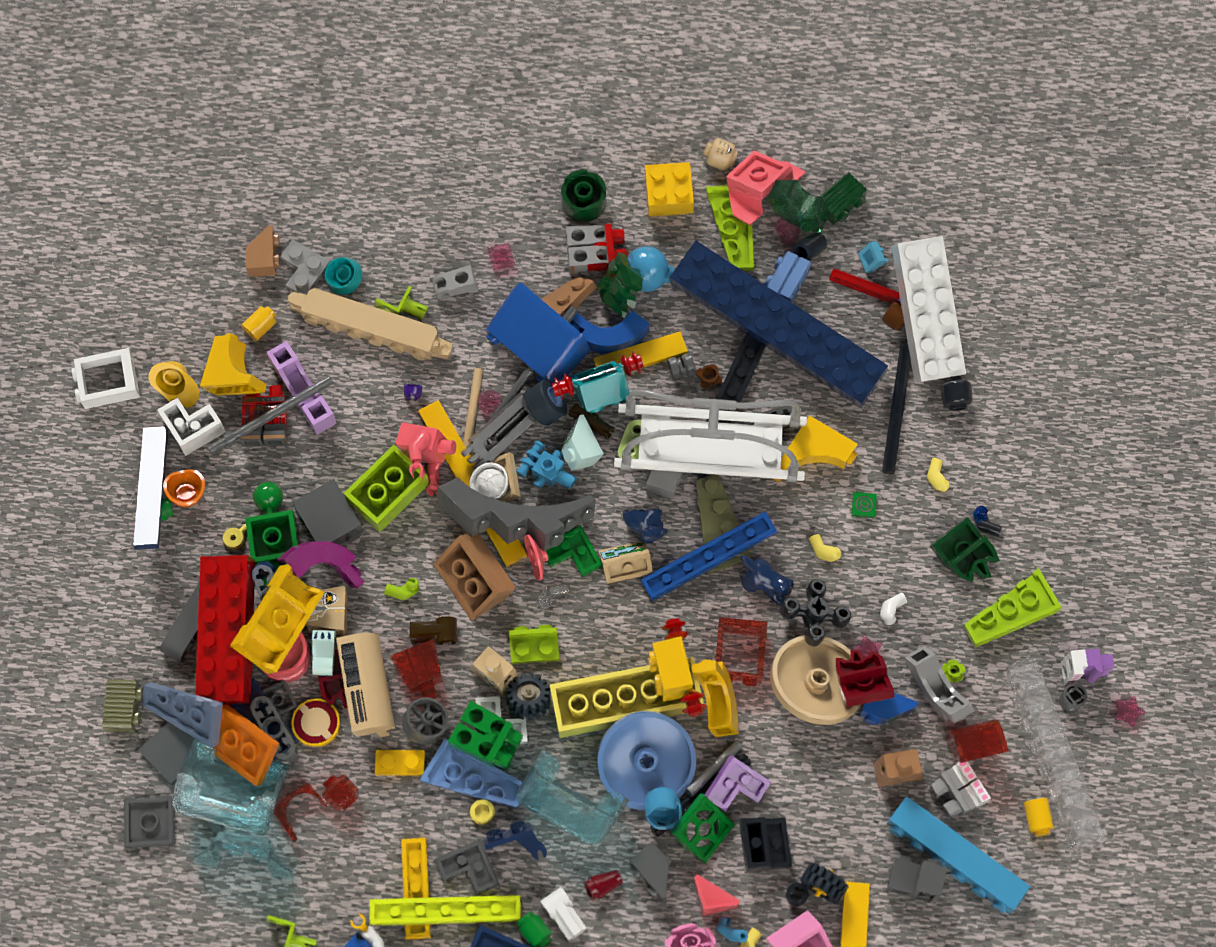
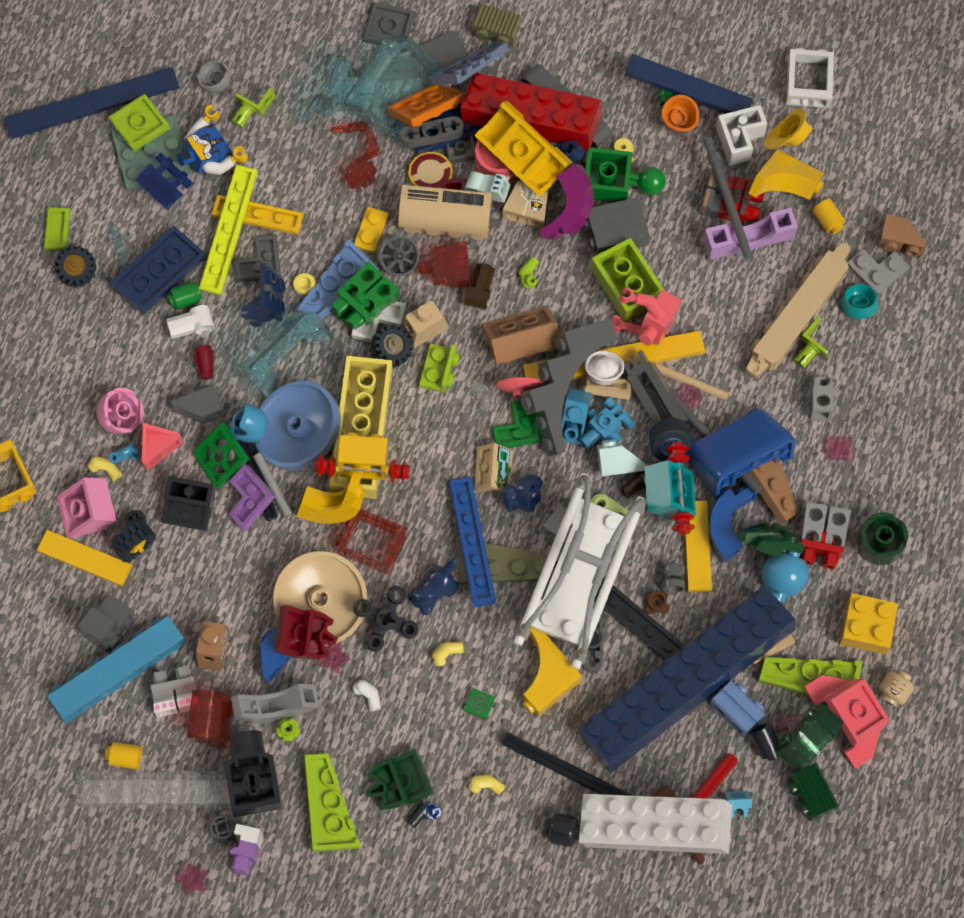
camera: 105 degrees right, 0 degrees up
dark purple hinge [403,384,423,401] -> none
none -> black brick [224,730,282,818]
none -> dark azure slope [562,388,592,445]

